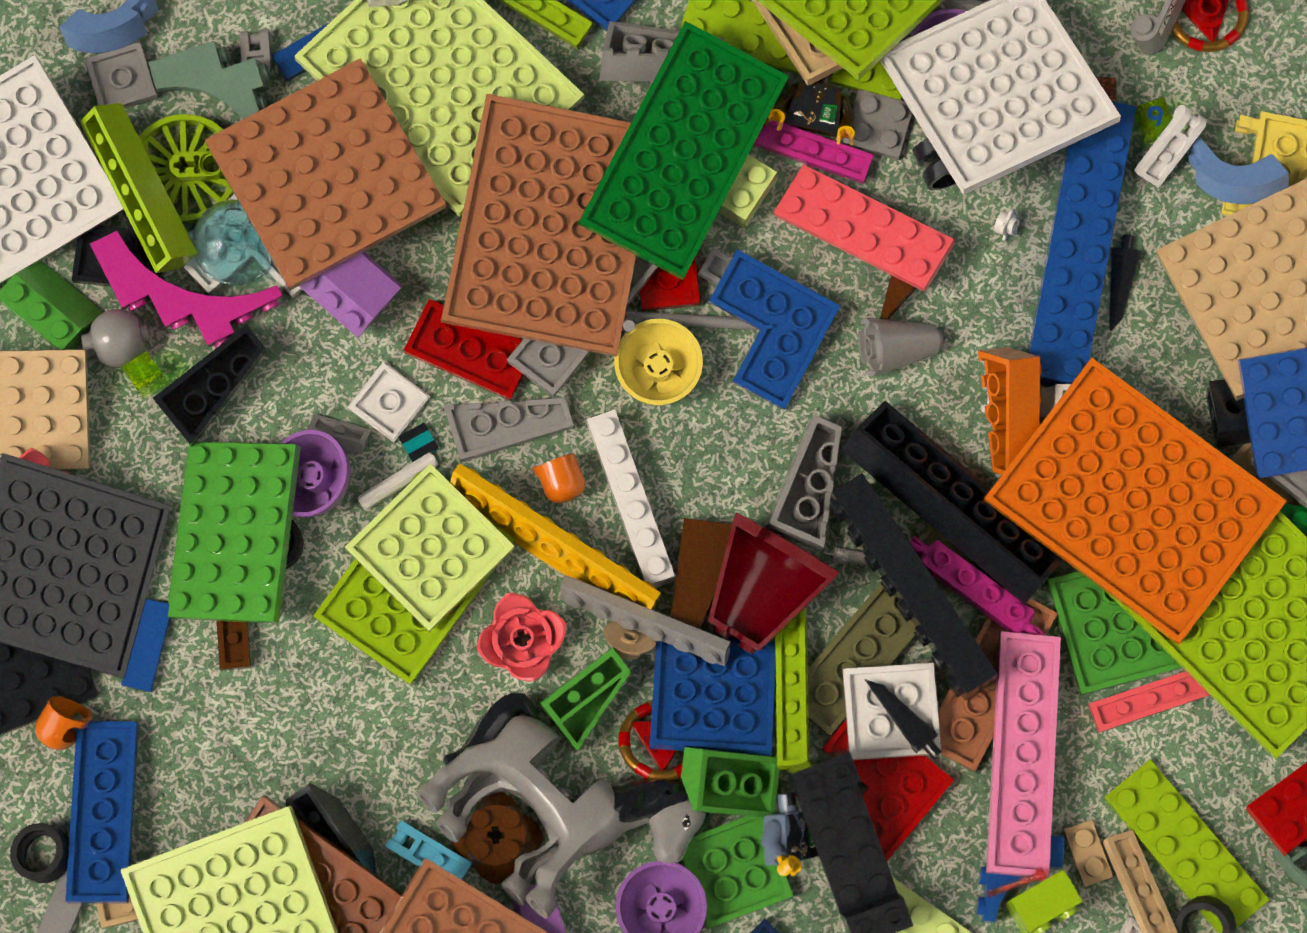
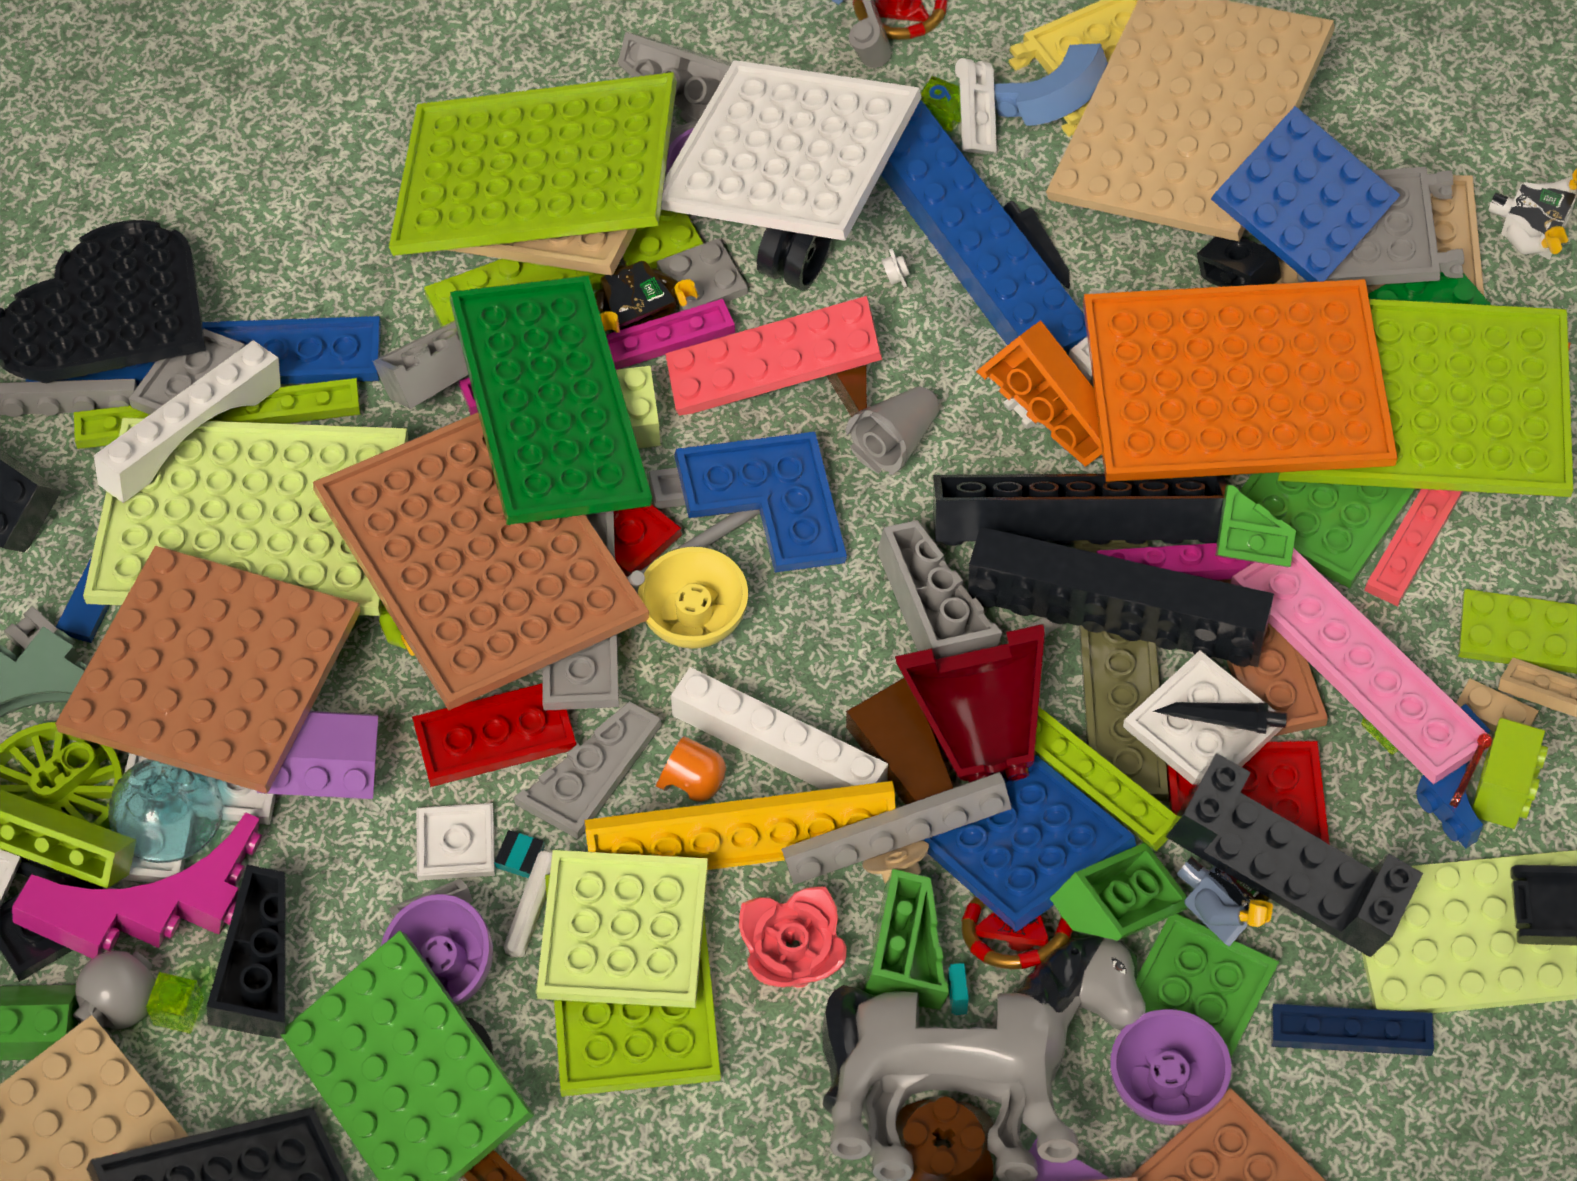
camera: 40 degrees left, 20 degrees down
none -> teal tile [947,963,969,1015]
none -> bright green wing [1215,485,1296,568]

